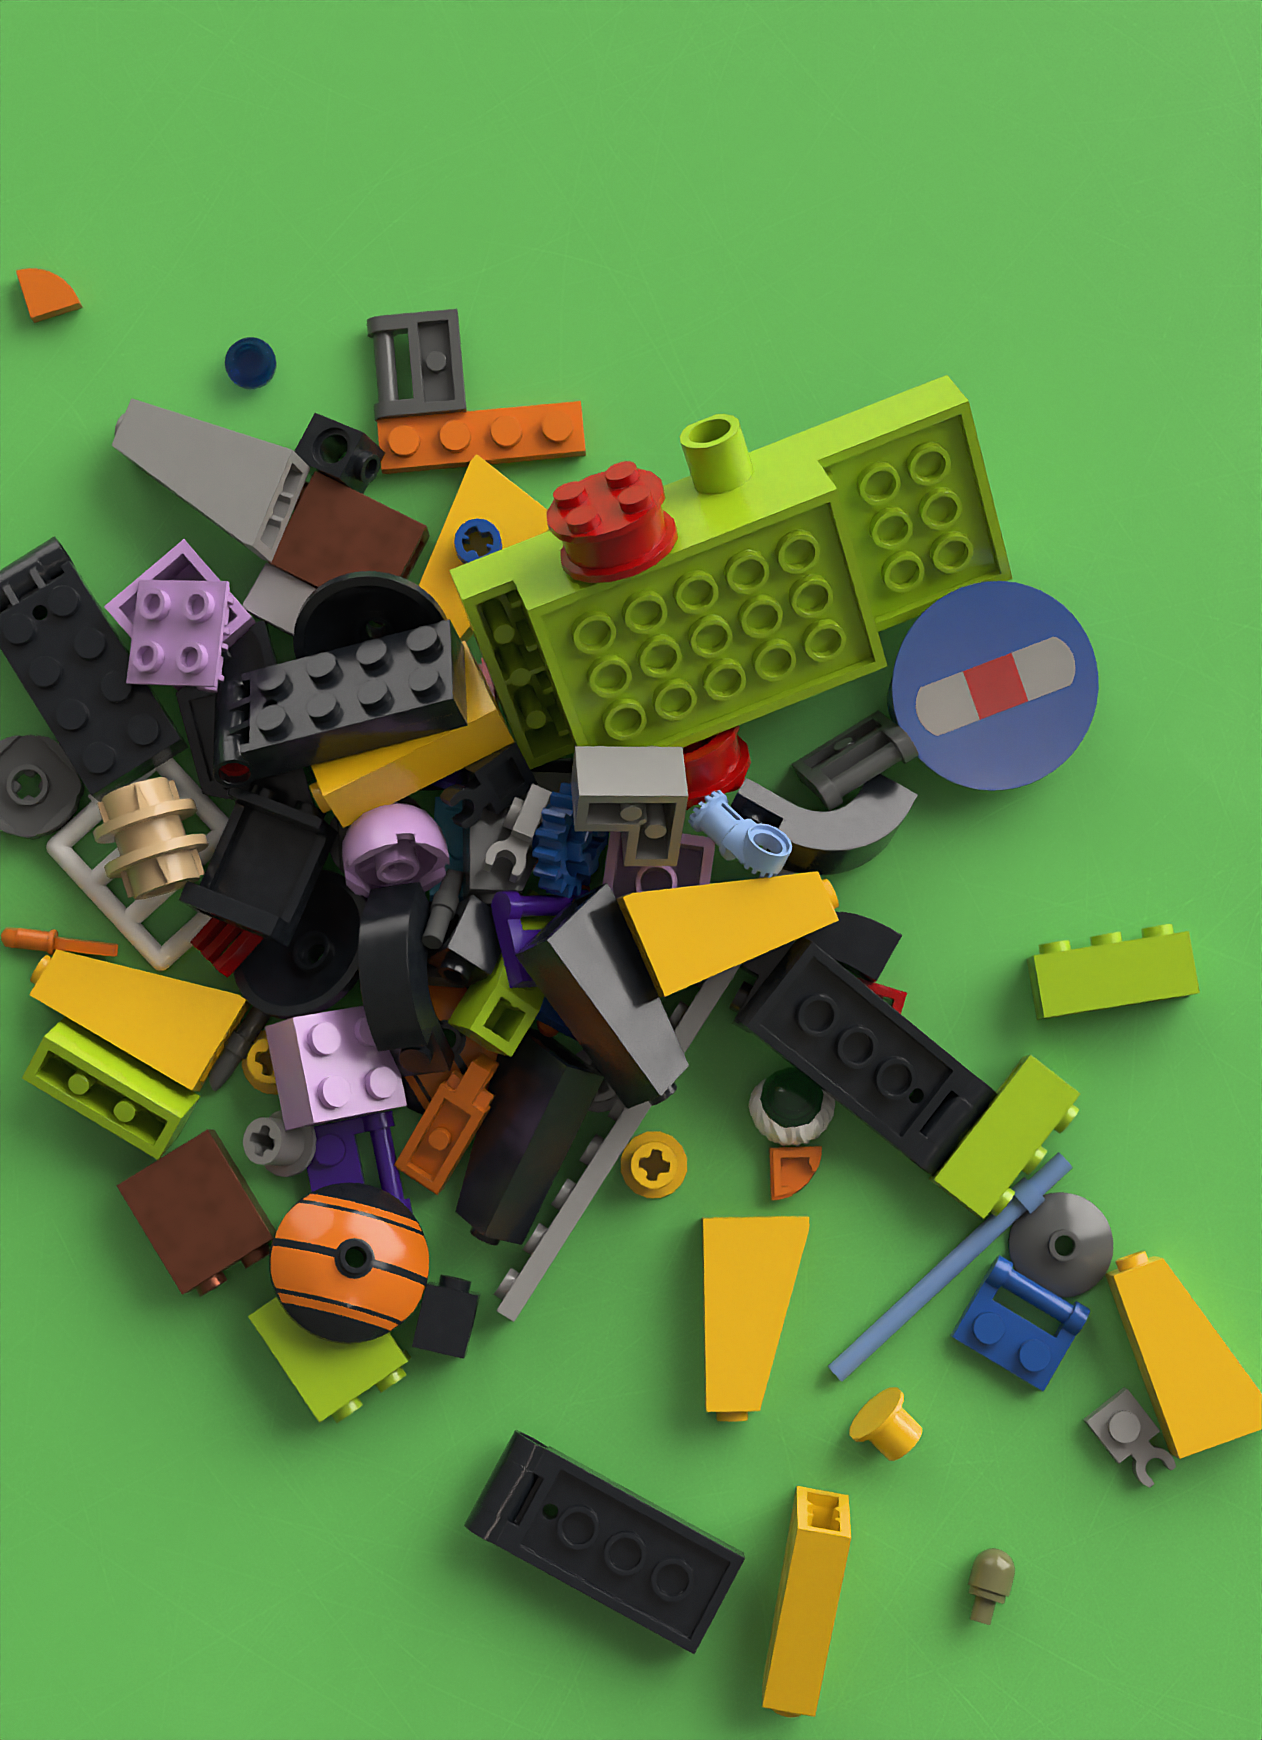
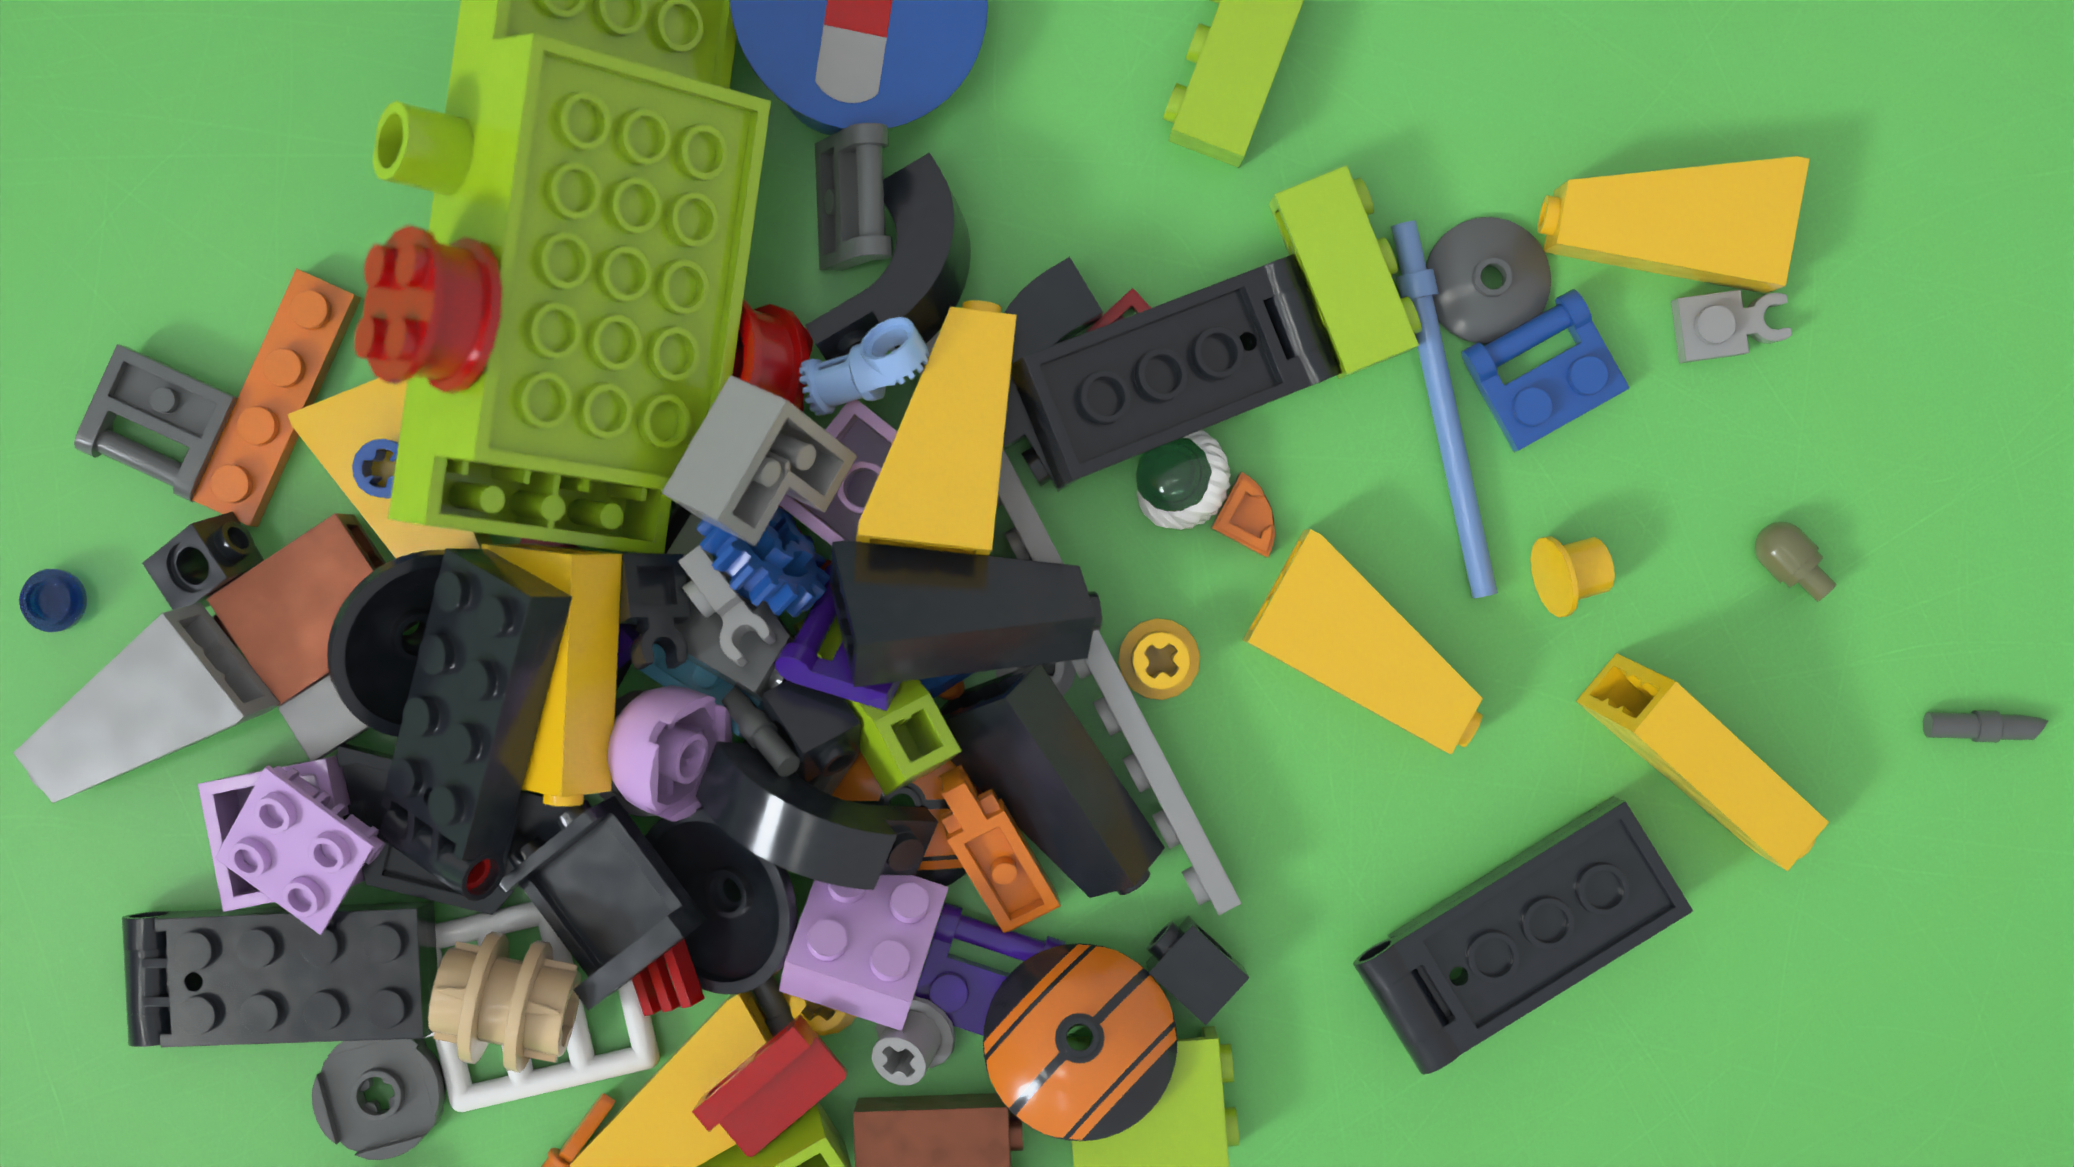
camera: 55 degrees left, 5 degrees up
none -> red panel [692,1014,847,1157]

